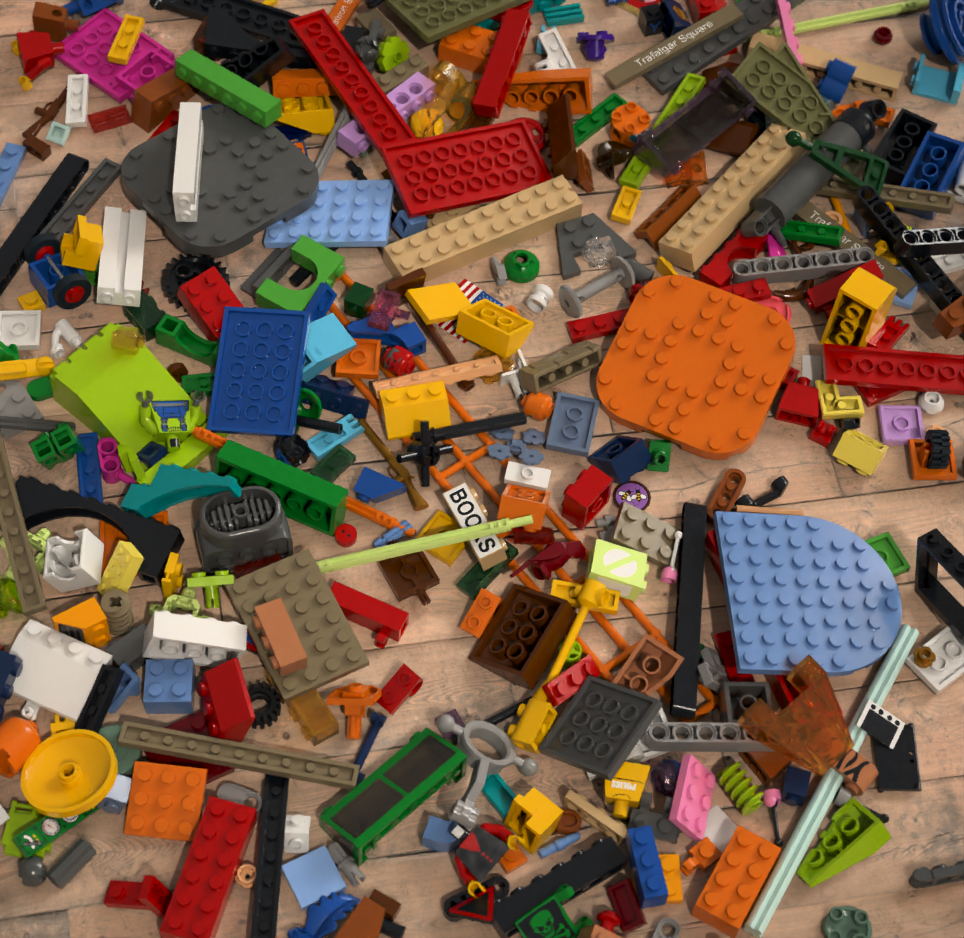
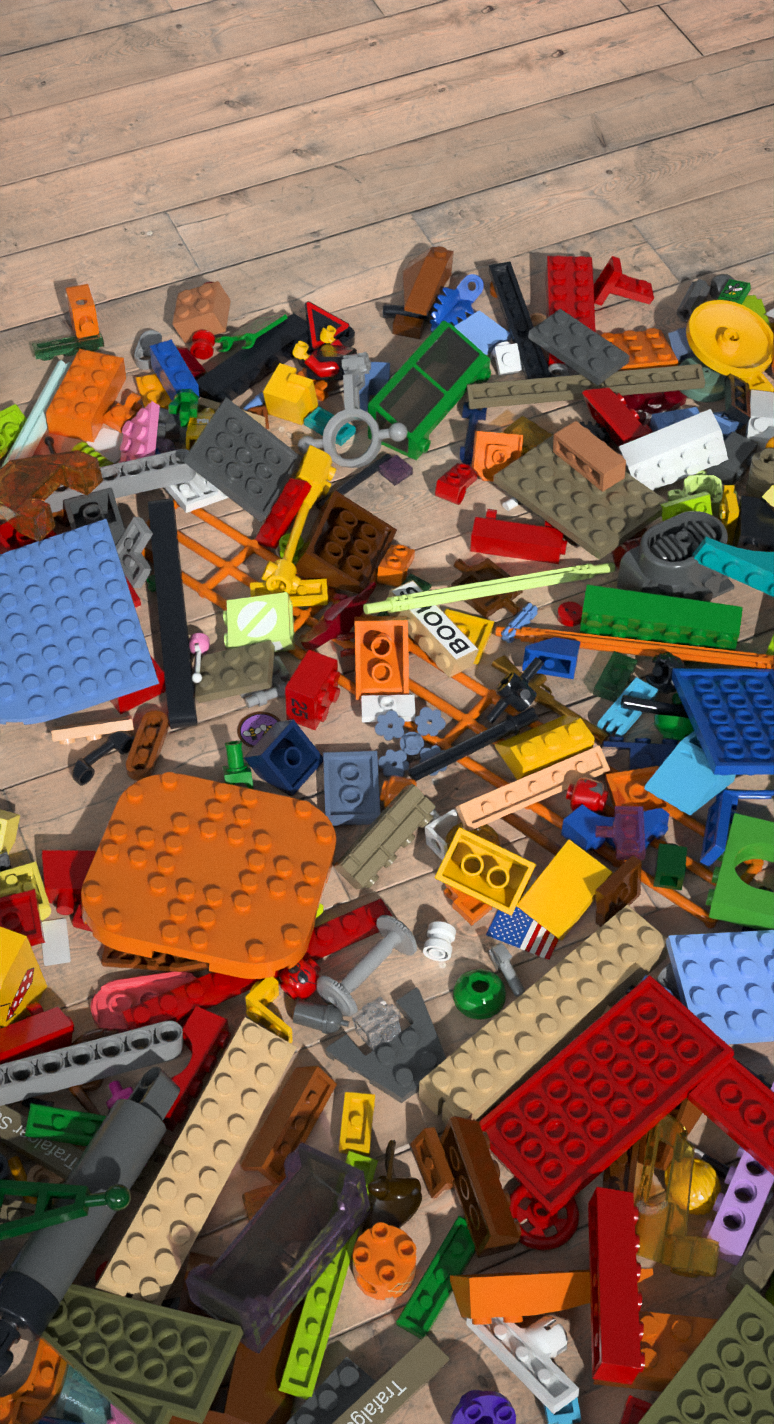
camera: 170 degrees right, 5 degrees down
nougat wedge [612,633,684,696] -> none
red tile [808,419,838,448] -> none
none -> green rock [168,389,199,427]
none -> dark grey plate [528,309,630,386]

